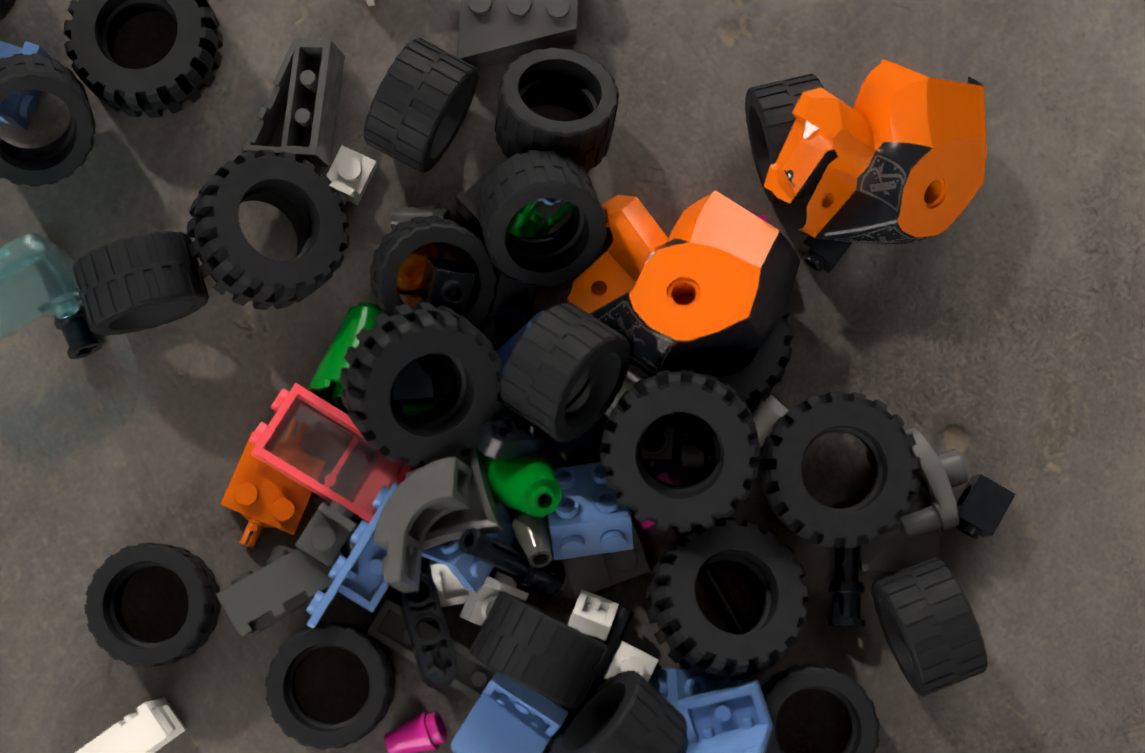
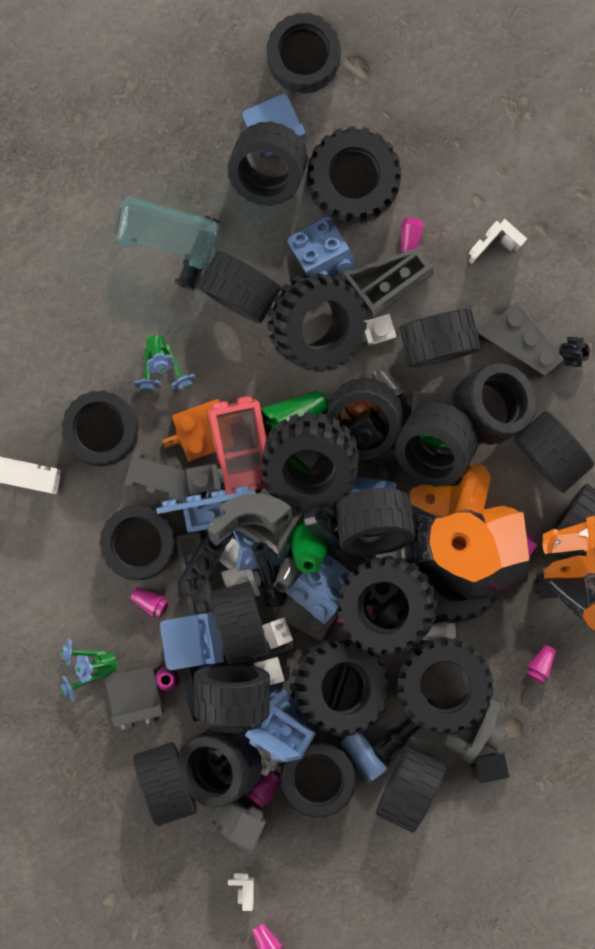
camera: 50 degrees right, 5 degrees up
none -> plant [134,335,196,392]
none -> medium blue bracket [287,217,356,278]
none -> medium blue brick [338,732,387,783]
none -> dark pink cone [401,217,425,252]
none -> black tyre [514,411,594,493]
none -> dark pink cone [526,645,557,684]

